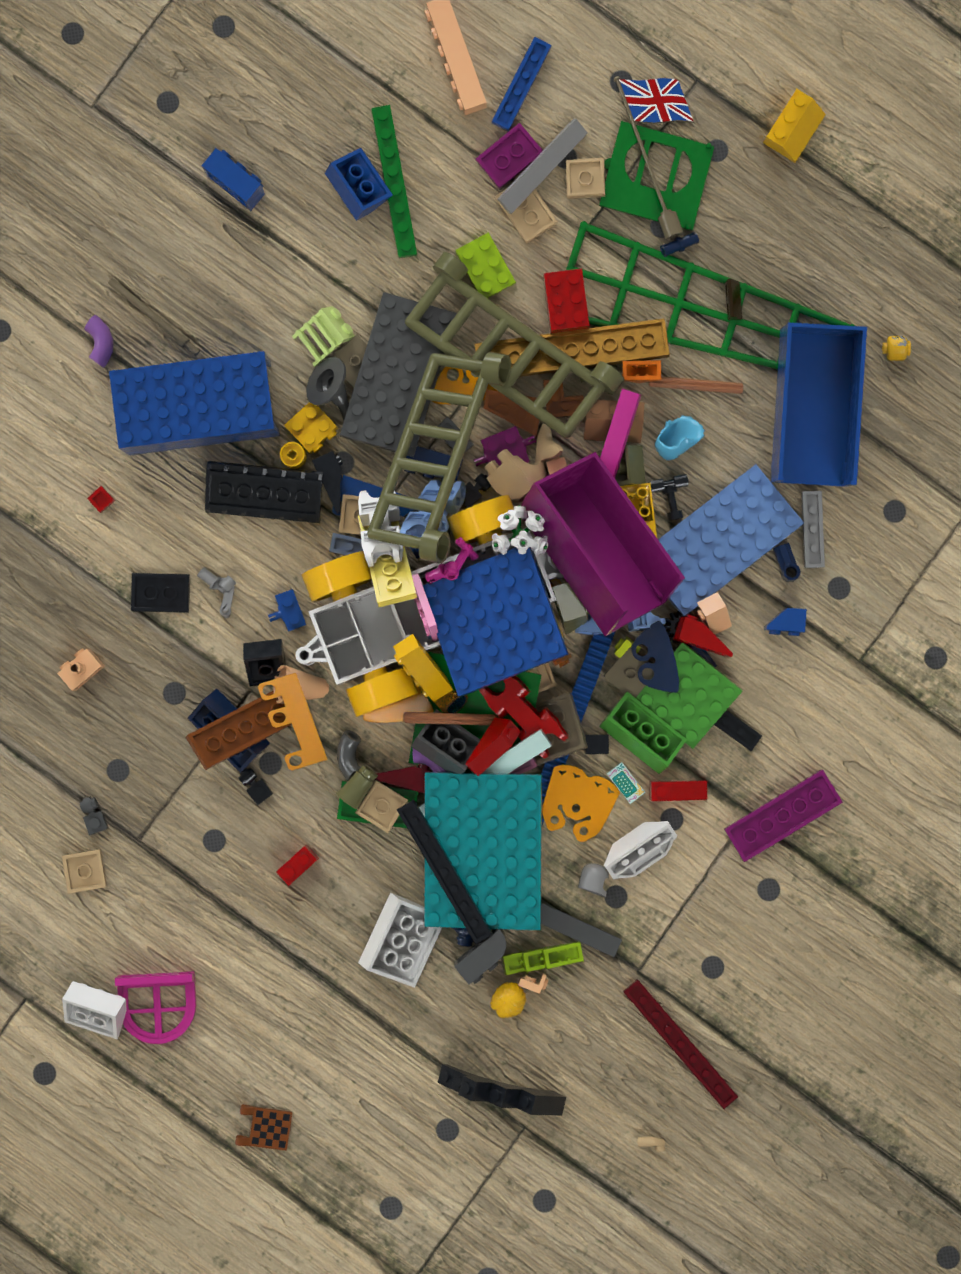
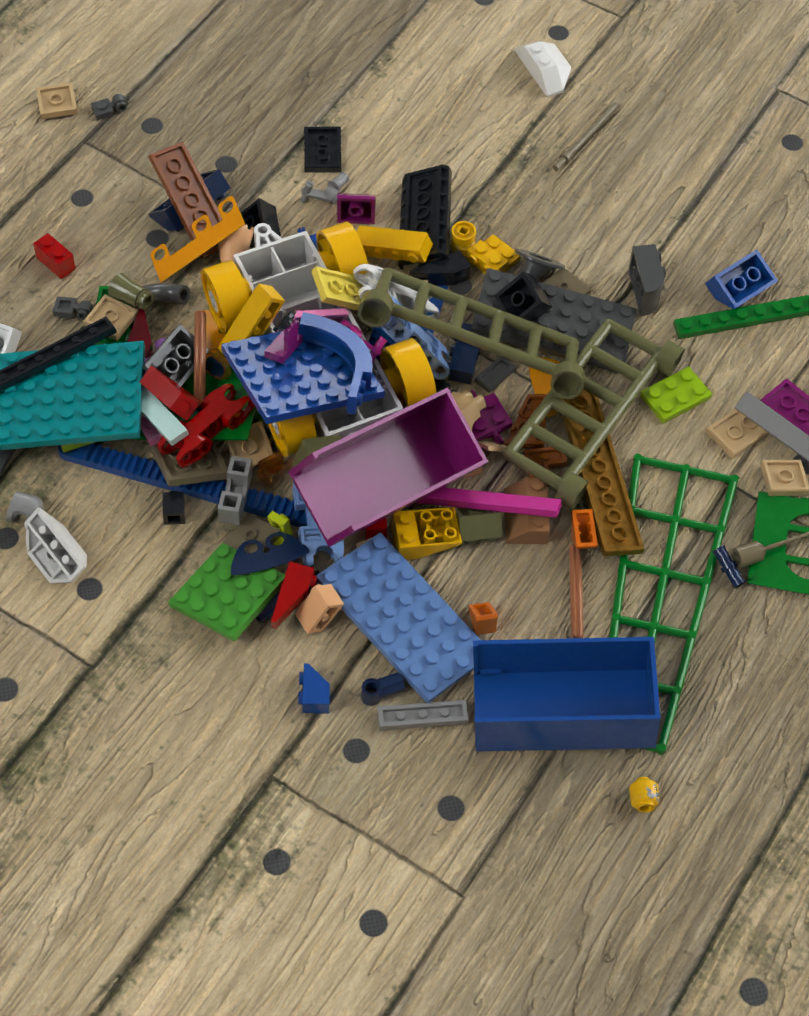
camera: 85 degrees right, 30 degrees down
light nougat brick [57,648,105,691] -> none
medium lavender cylinder [84,315,113,368] -> none
red plate [87,486,115,513] -> none
blue piece [109,351,280,455] -> none
blue brick [202,148,265,211] -> none
black plate [238,768,274,806] -> none
yellowish green plate [292,306,355,367] -> none
white plant [492,505,548,556] -> none
light orange piece [542,765,620,842] -> none
red brick [543,268,590,334] -> none
bright green slope [599,692,687,774] -> none
tile [606,762,645,804] -> none
black bar [648,474,689,521] -> none
red slope [649,780,707,801] -> none
medium azure piece [655,415,705,460] -> none
black tile [714,710,762,751] -> none
magenta plate [724,769,843,862] -> none
dark brown slope [725,279,742,321] -> none
none -> dark grey plate [53,296,93,320]
none -> light grey arch [217,456,253,525]
none -> magenta piece [264,309,303,364]
none -> arch [299,312,373,414]
none -> magenta slope [337,193,376,224]
none -> yellow brick [357,225,433,263]
none -> orange slope [468,602,498,635]
none -> black slope [494,271,553,321]
none -> white wedge [515,41,571,98]
none -> dark grey brick [628,244,666,316]

